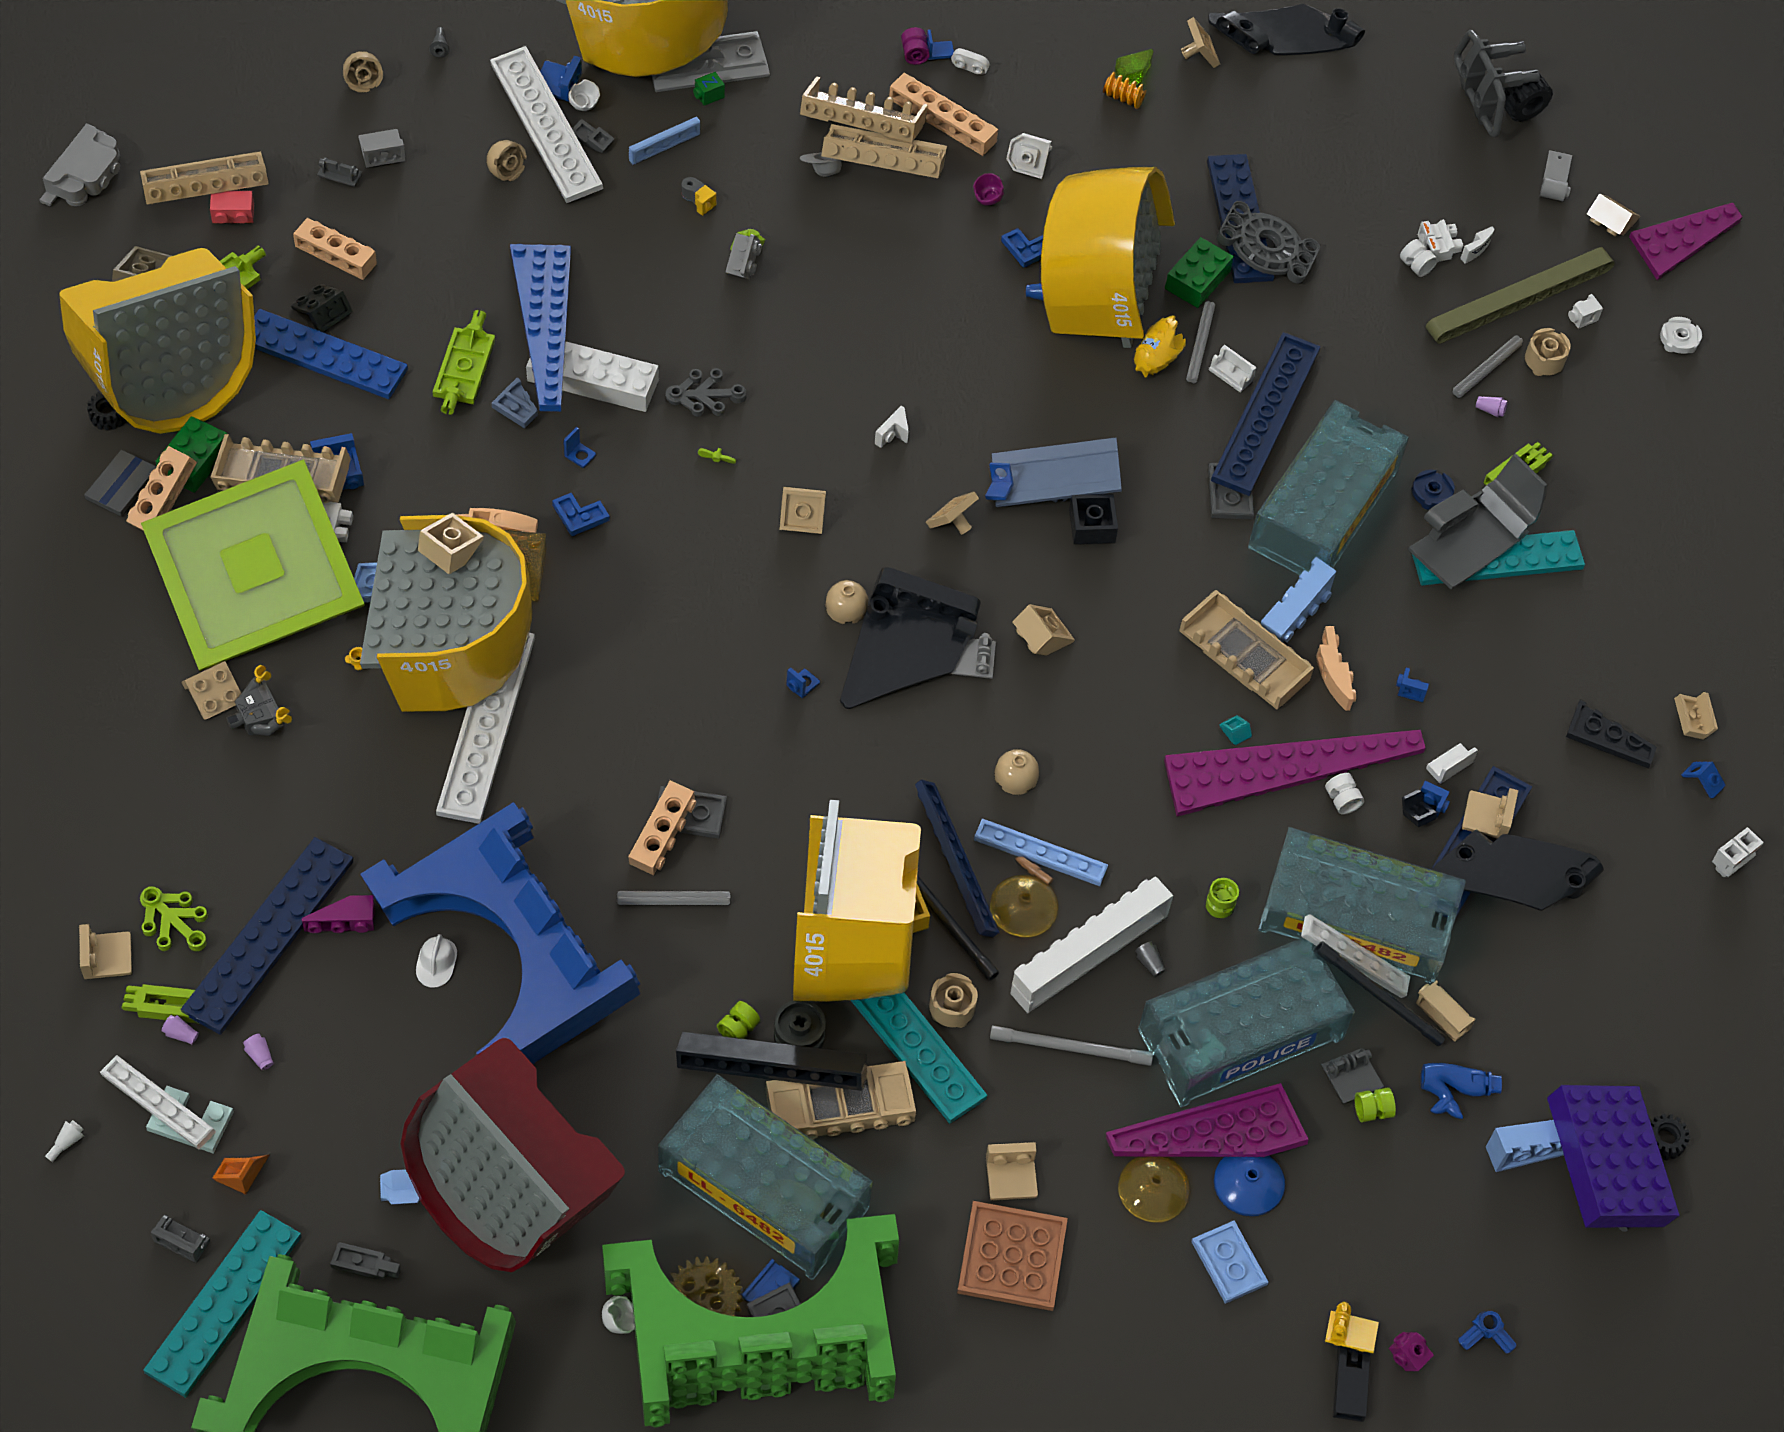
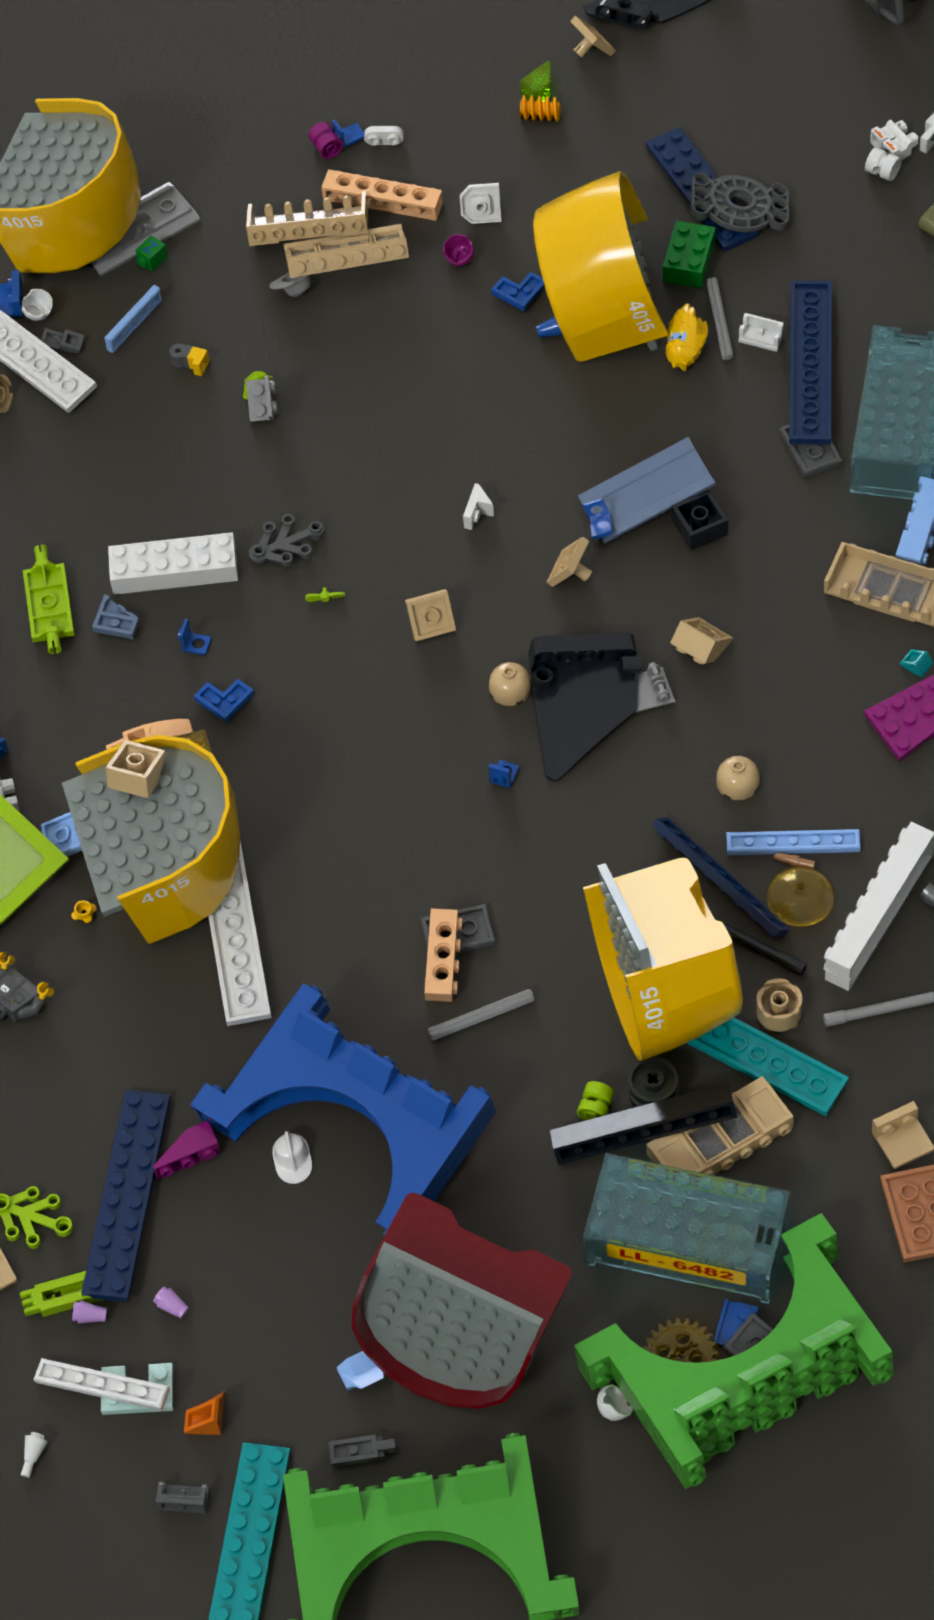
camera: 10 degrees left, 0 degrees up
wing [510,244,571,412] -> none

